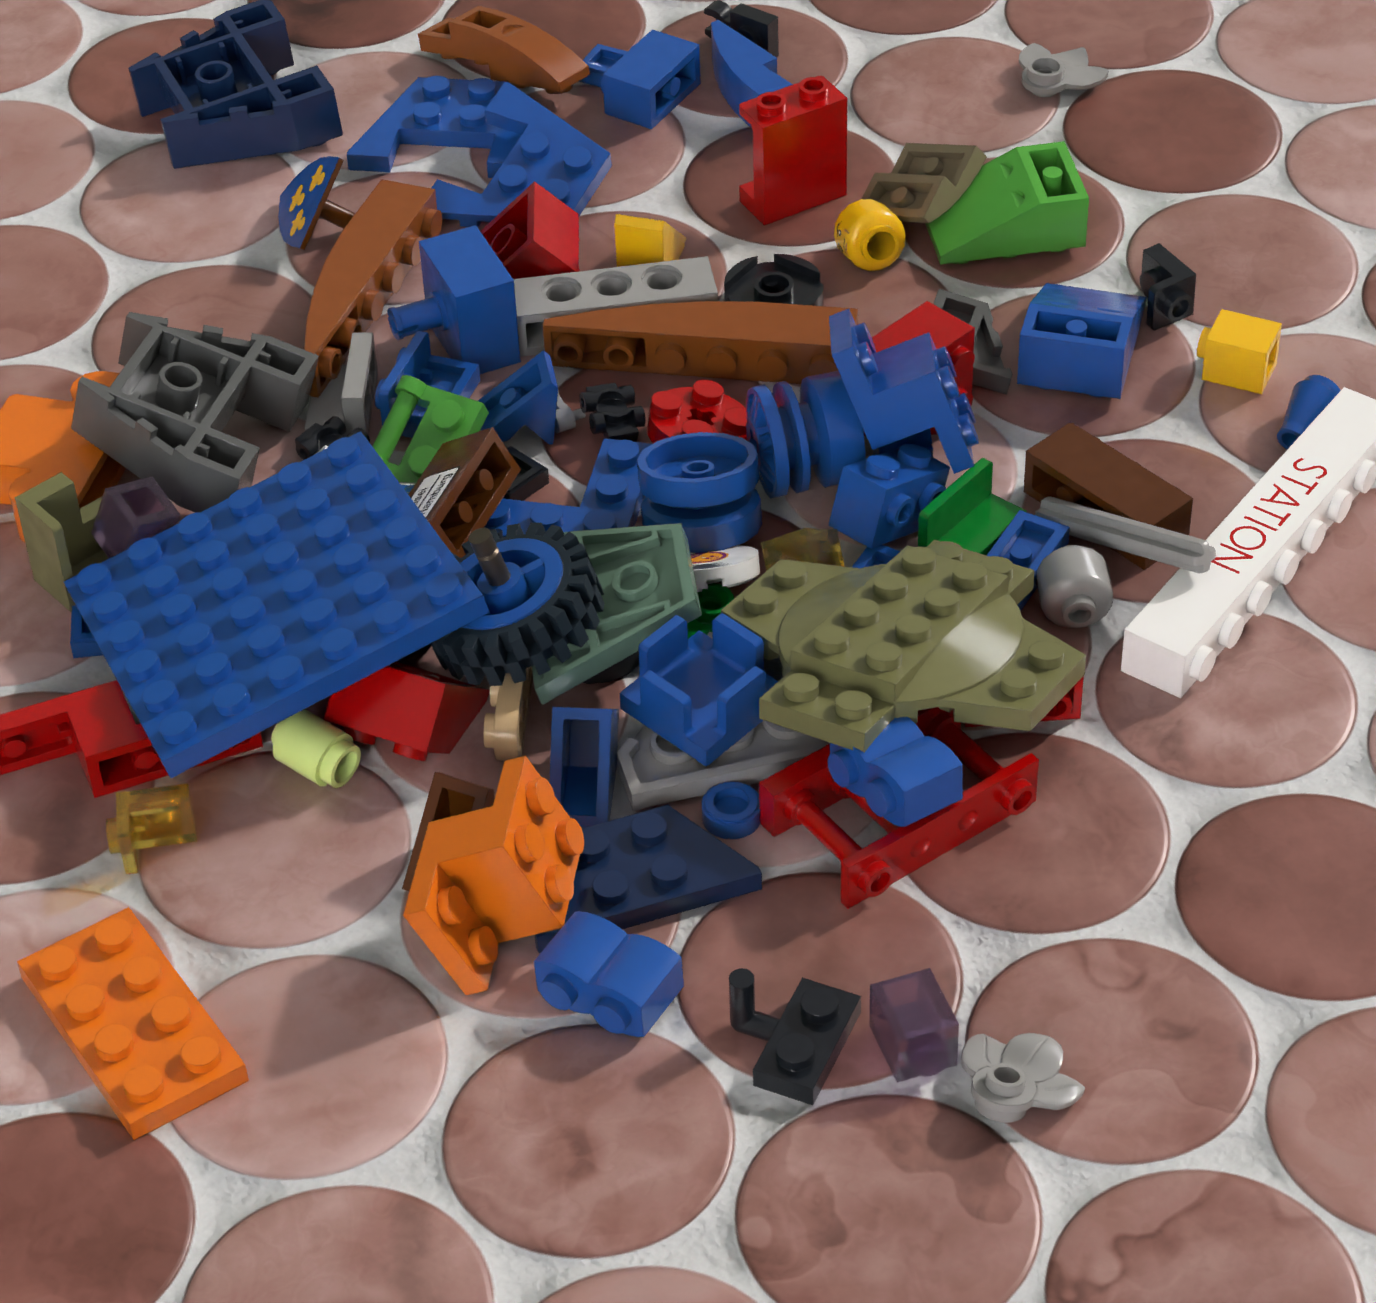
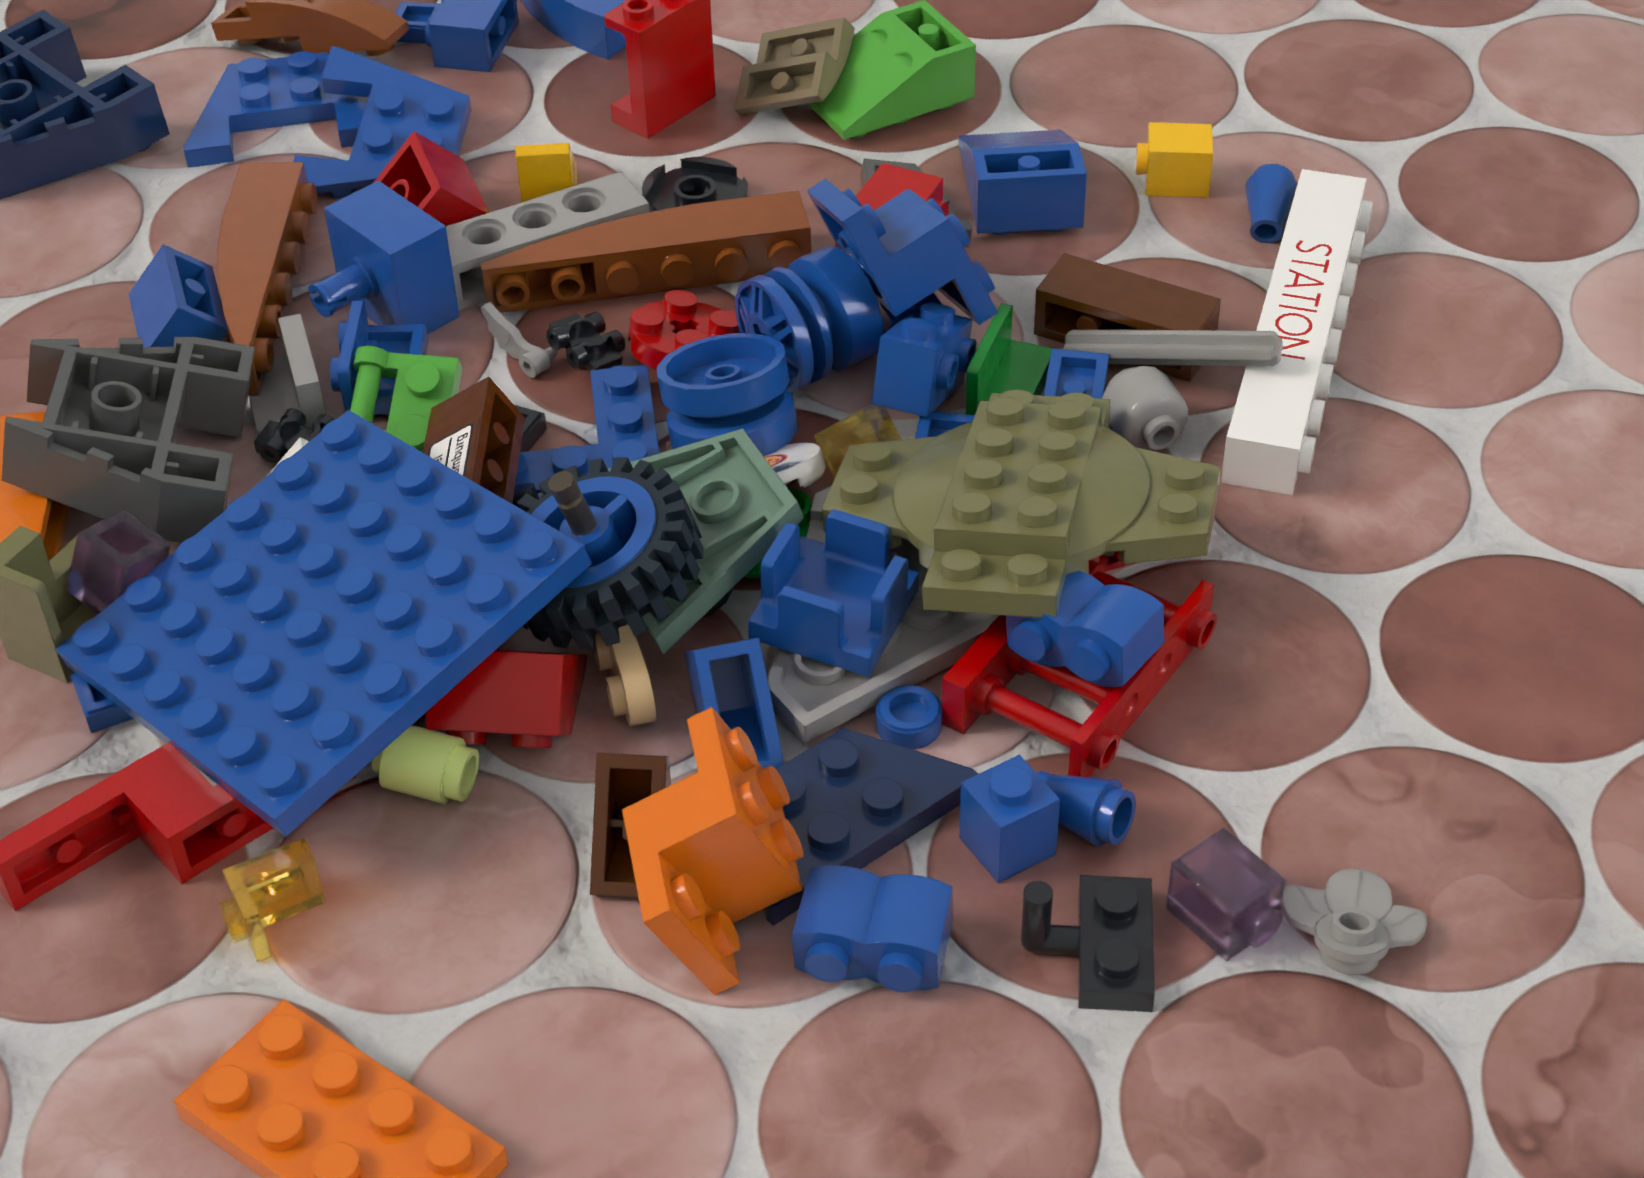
camera: 20 degrees left, 0 degrees up
shield [278,156,355,250] -> none
blue slope [478,350,558,445] -> none
yellow head [834,199,906,271] -> none
black bracket [1140,243,1196,331] -> none
none -> blue brick [129,244,228,347]
none -> blue brick [959,754,1060,883]
none -> blue cone [1037,771,1136,847]

